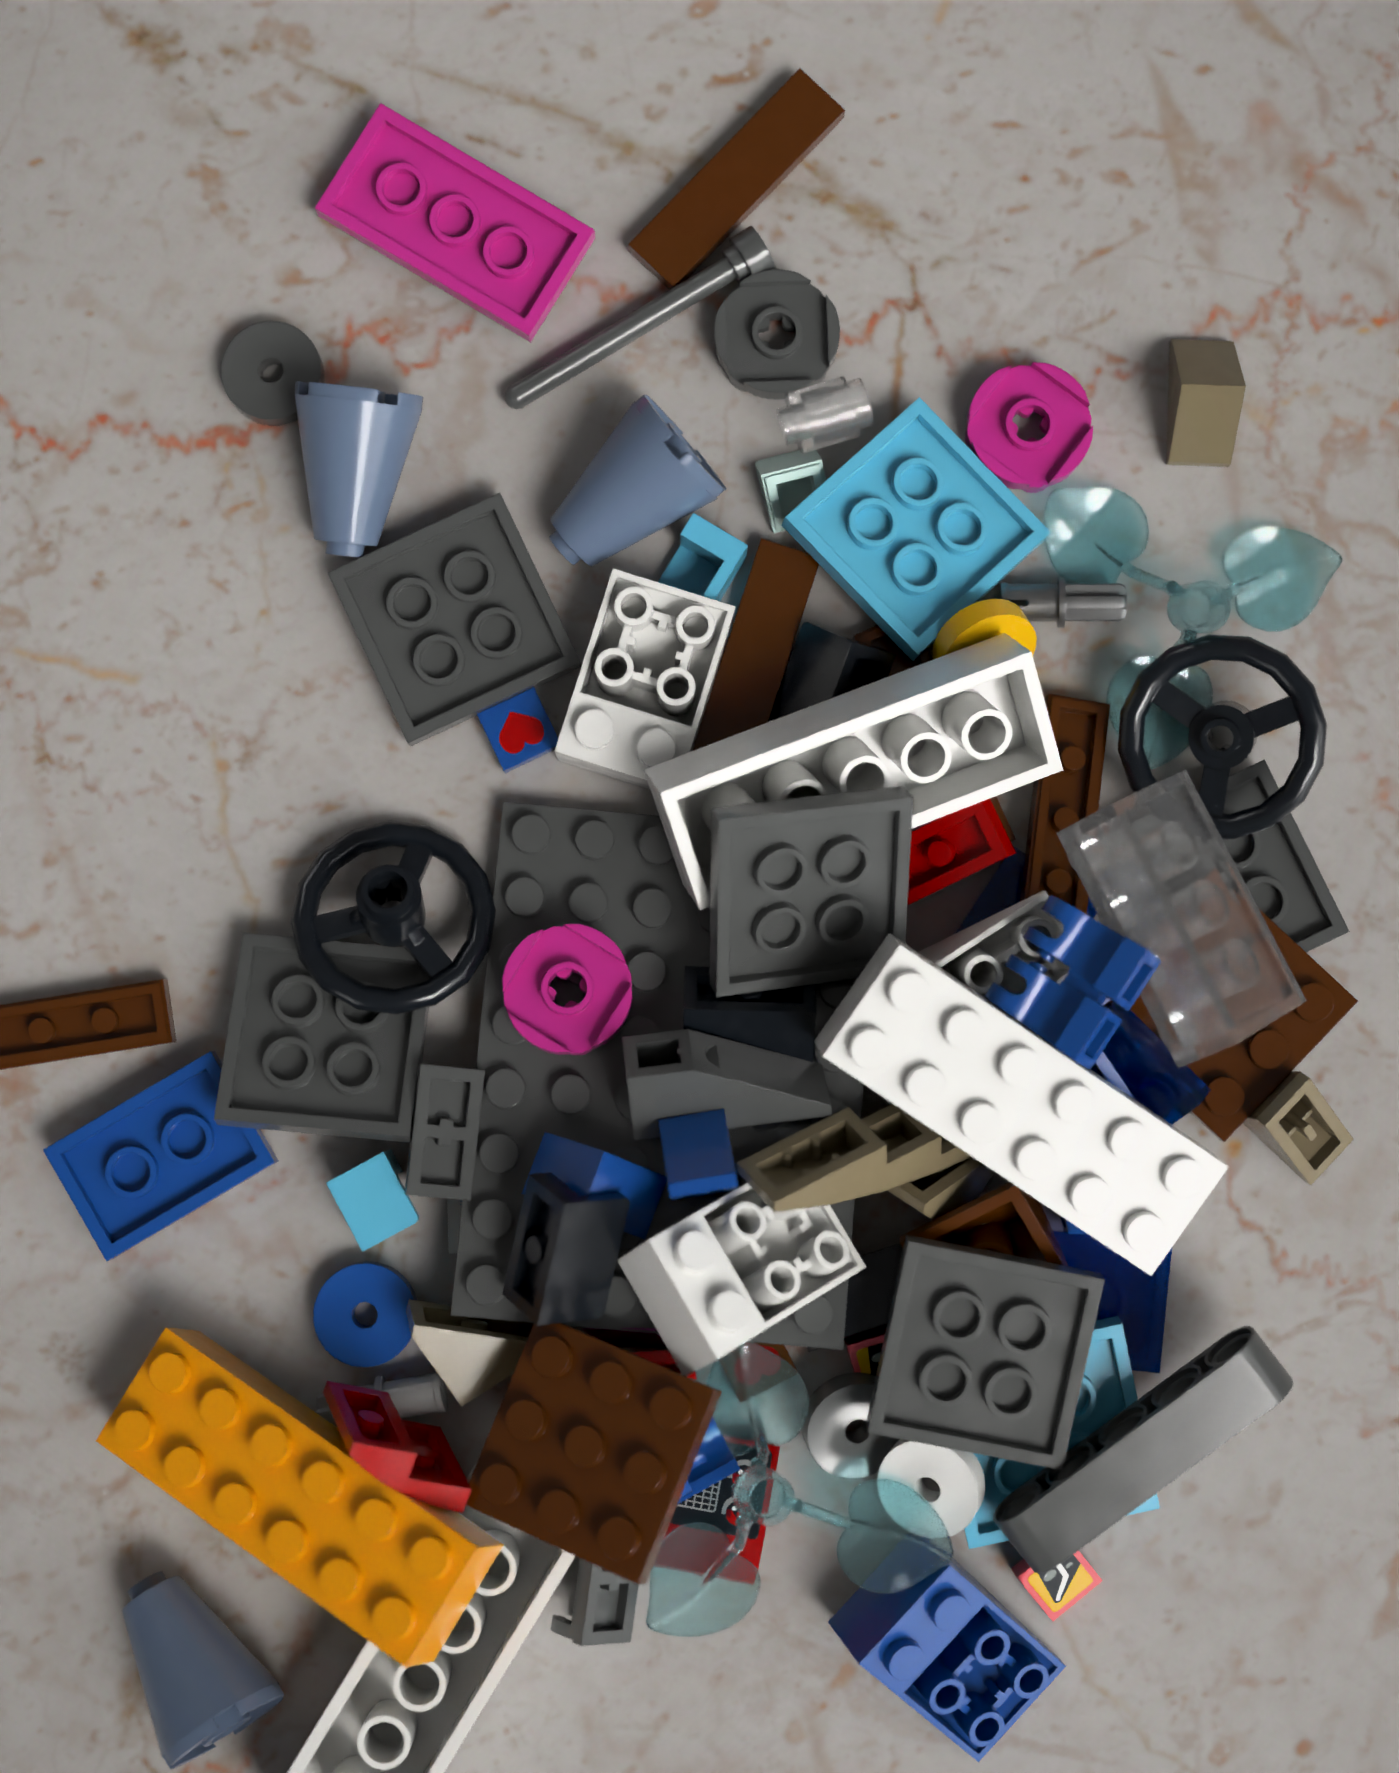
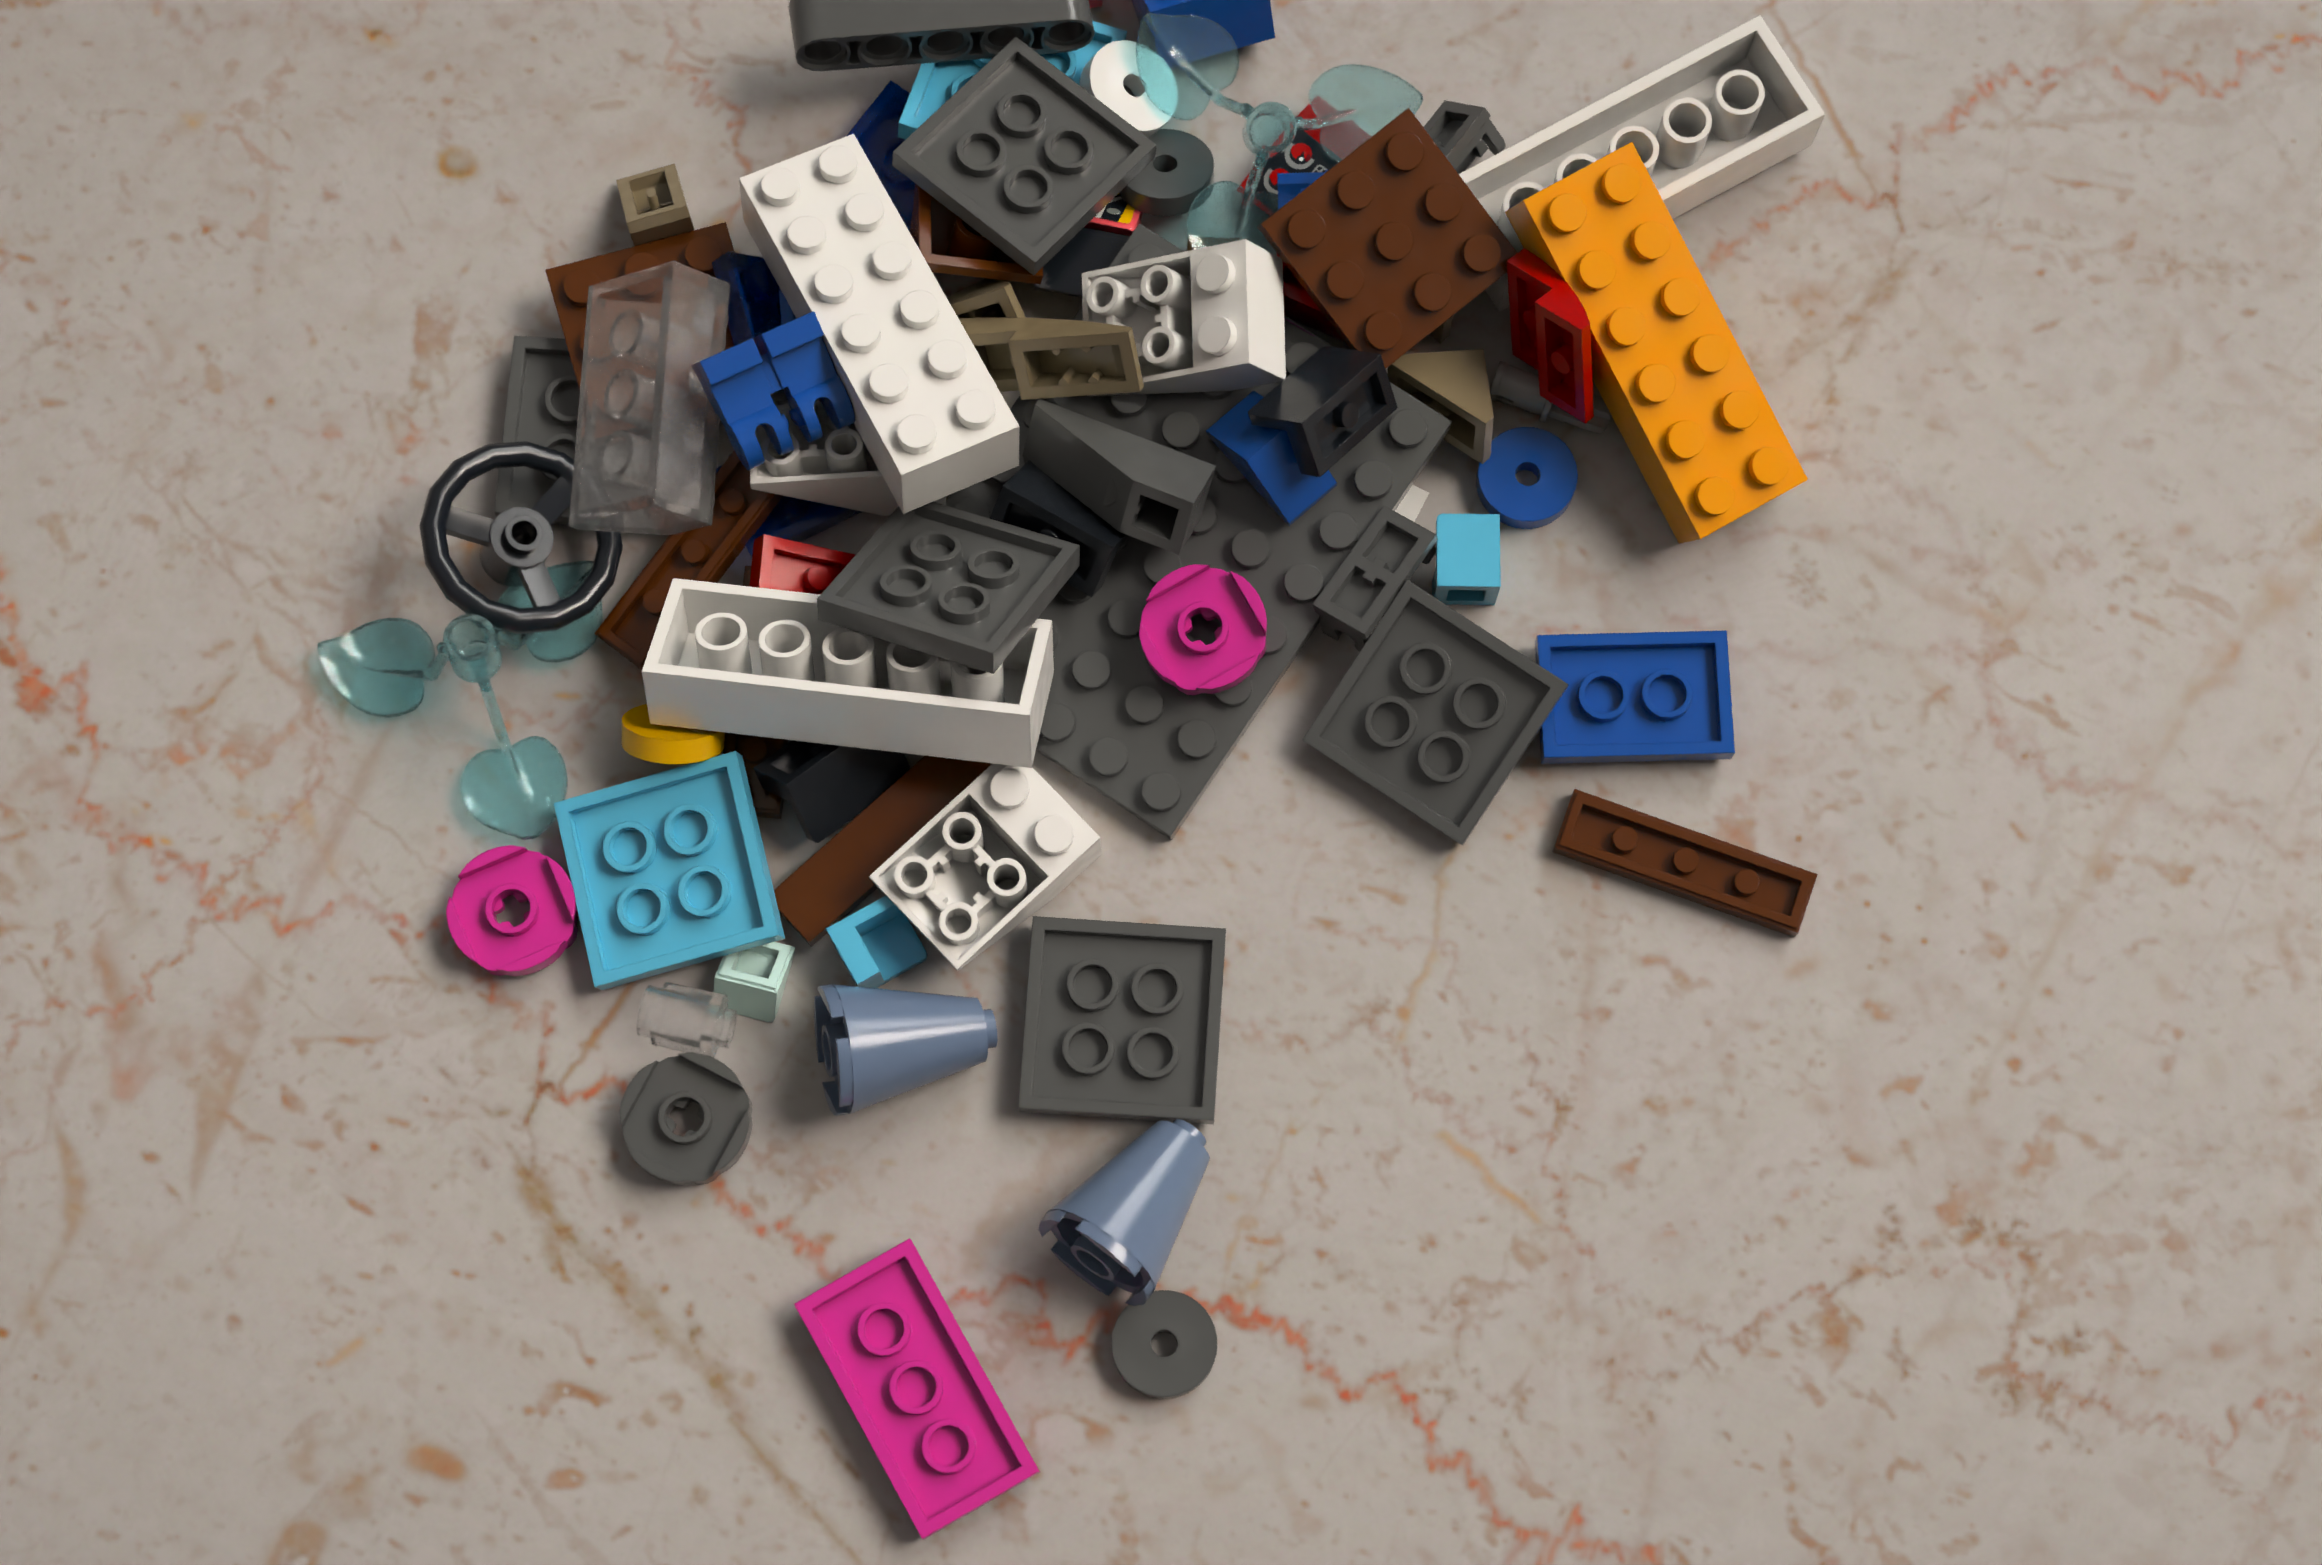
camera: 150 degrees left, 10 degrees down
sand blue cone [122,1571,284,1769] -> none
black piece [291,821,496,1015] -> none
blue tile [477,687,558,773] -> none
dark grey piece [504,226,776,409] -> none
reddish brown tile [628,68,845,290] -> none
blue slope [658,1109,738,1201] -> none
flat silver axle [1000,577,1127,628] -> none
dark tan slope [1166,339,1246,467] -> none

